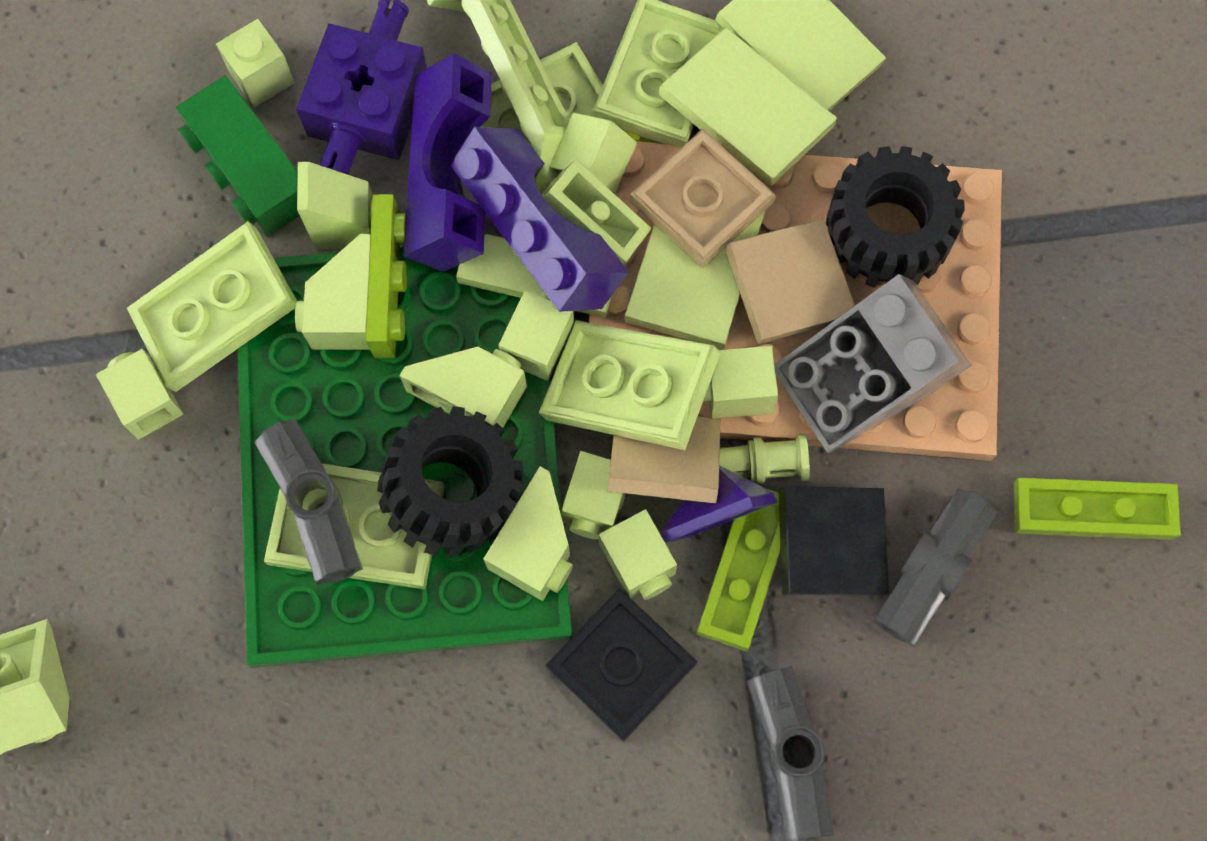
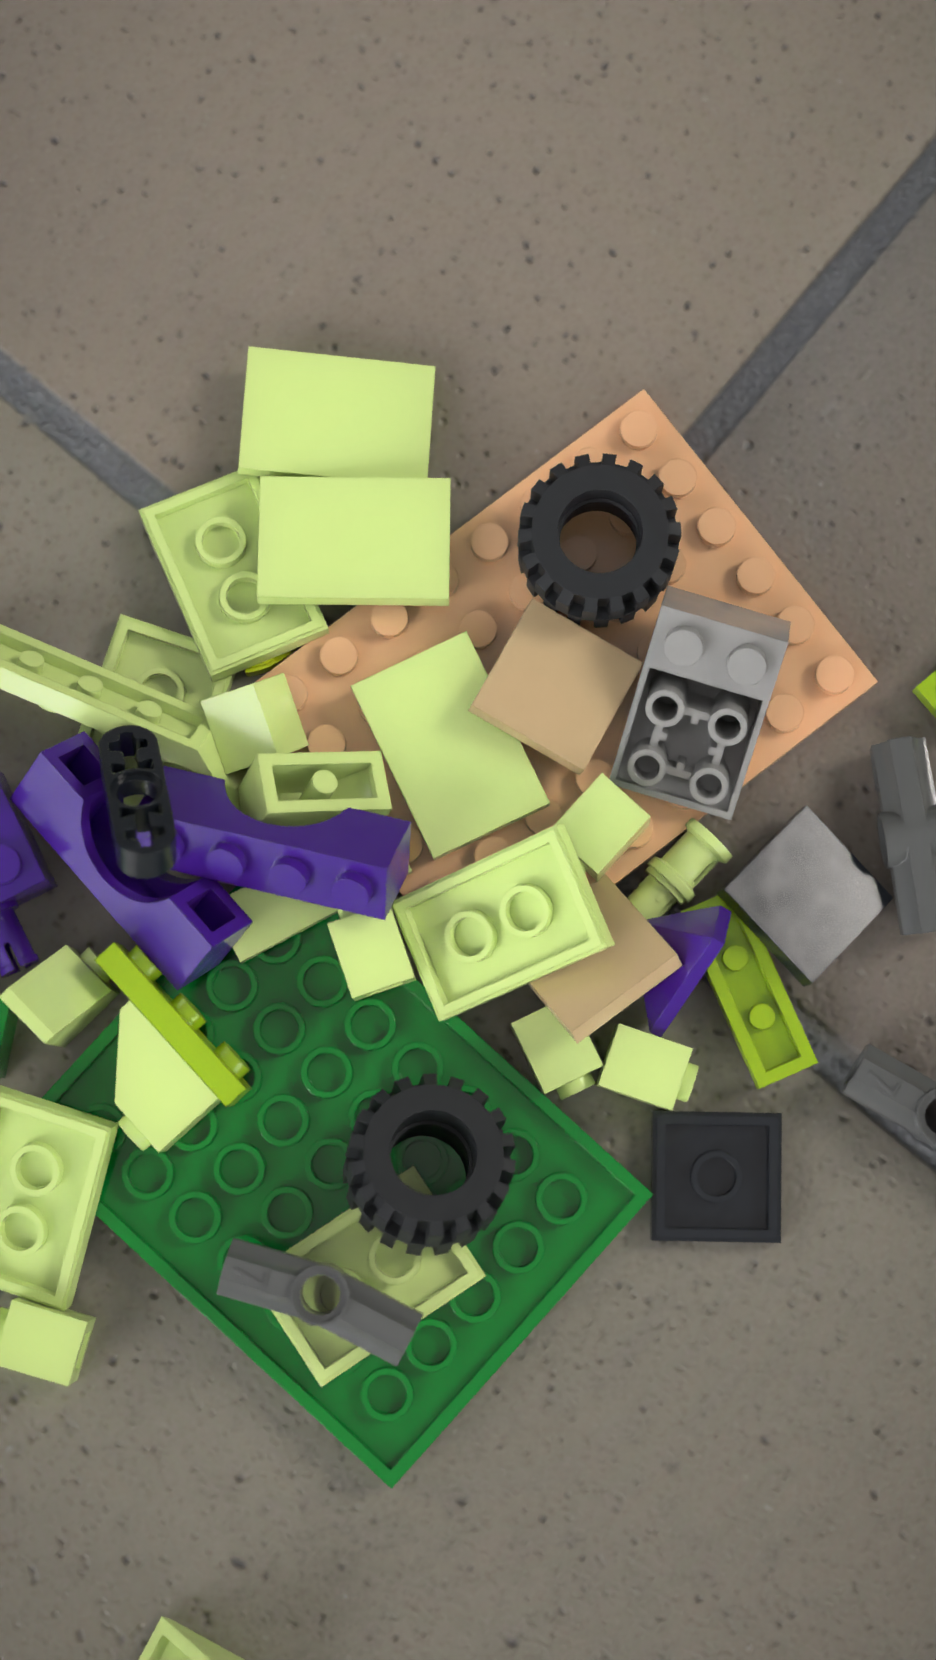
camera: 45 degrees left, 10 degrees up
yellowish green slope [399,347,527,428] -> none
yellowish green slope [483,466,573,601] -> none
tan tile [630,129,776,269] -> none
none -> black beam [98,725,177,878]

